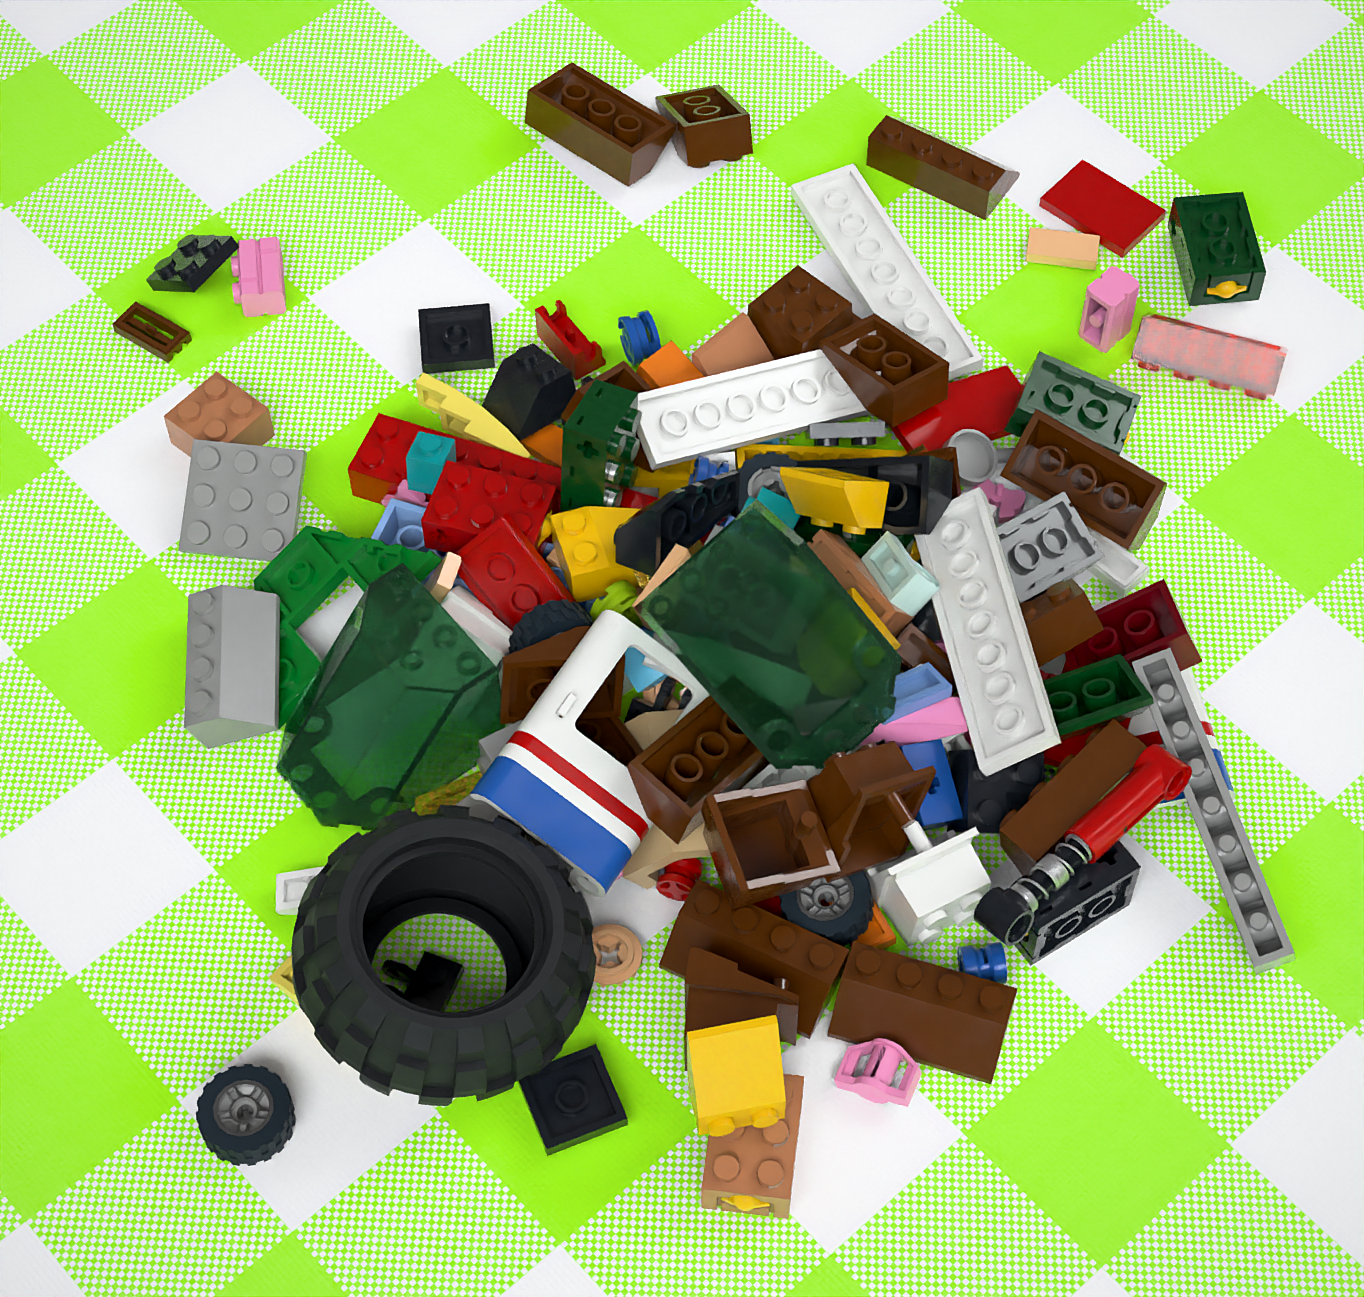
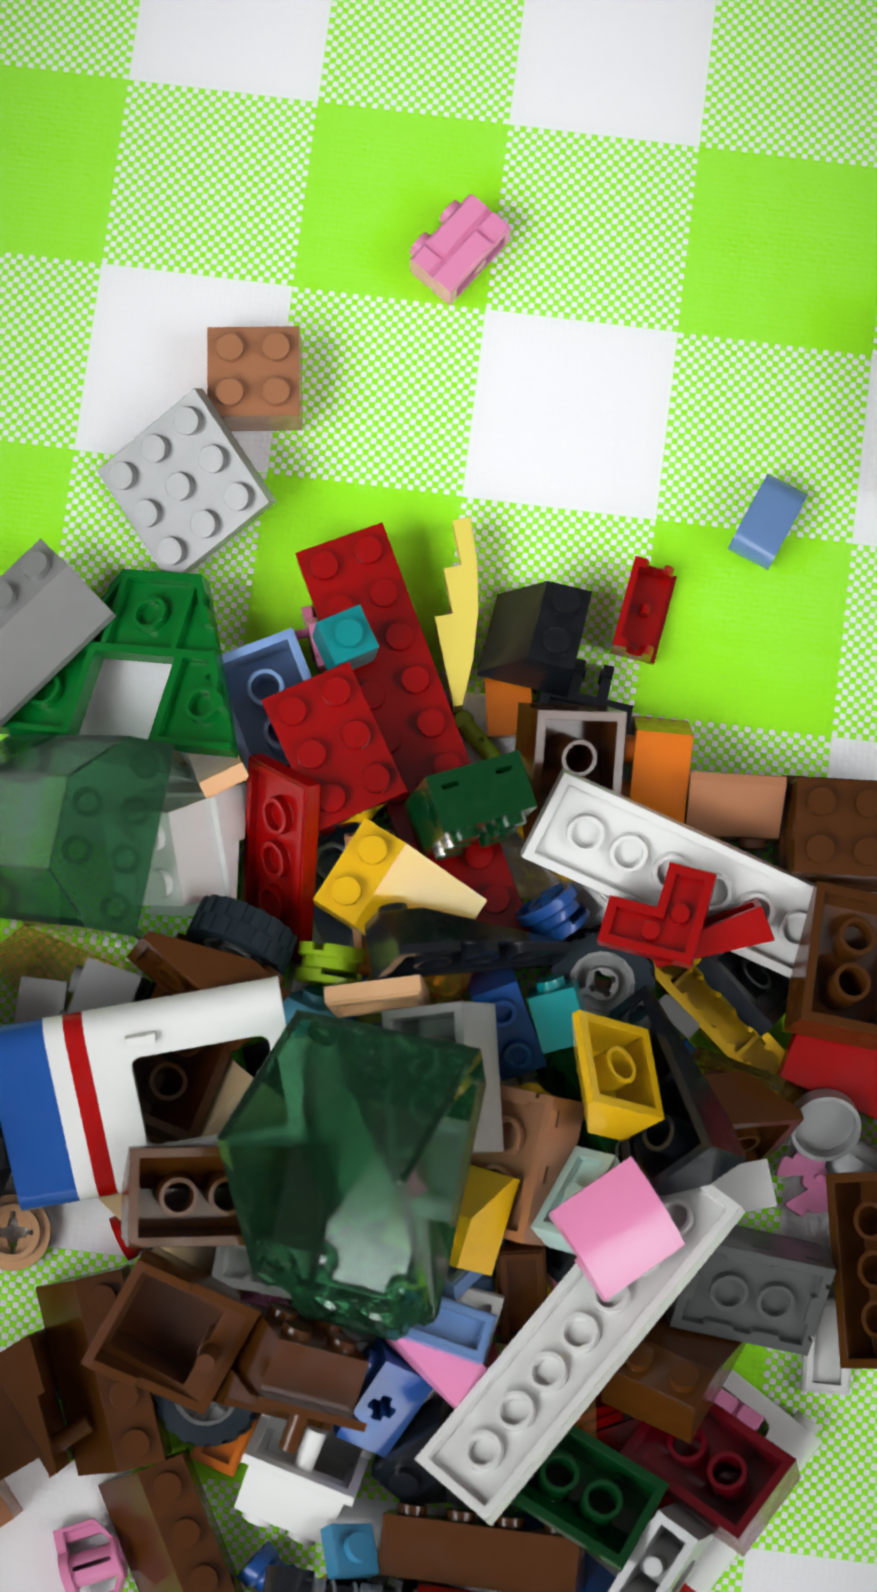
camera: 50 degrees right, 25 degrees up
reddish brown tile [112,301,192,363] -> none
black plate [146,234,239,293] -> none
black plate [418,303,495,374] -> none
blue wheel [618,310,661,366] -> none
none -> dark azure plate [320,1524,380,1579]
none -> bright pink slope [548,1156,685,1302]
none -> red plate [597,862,717,970]
none -> red piece [653,898,775,968]
none -> medium blue beam [727,474,808,570]

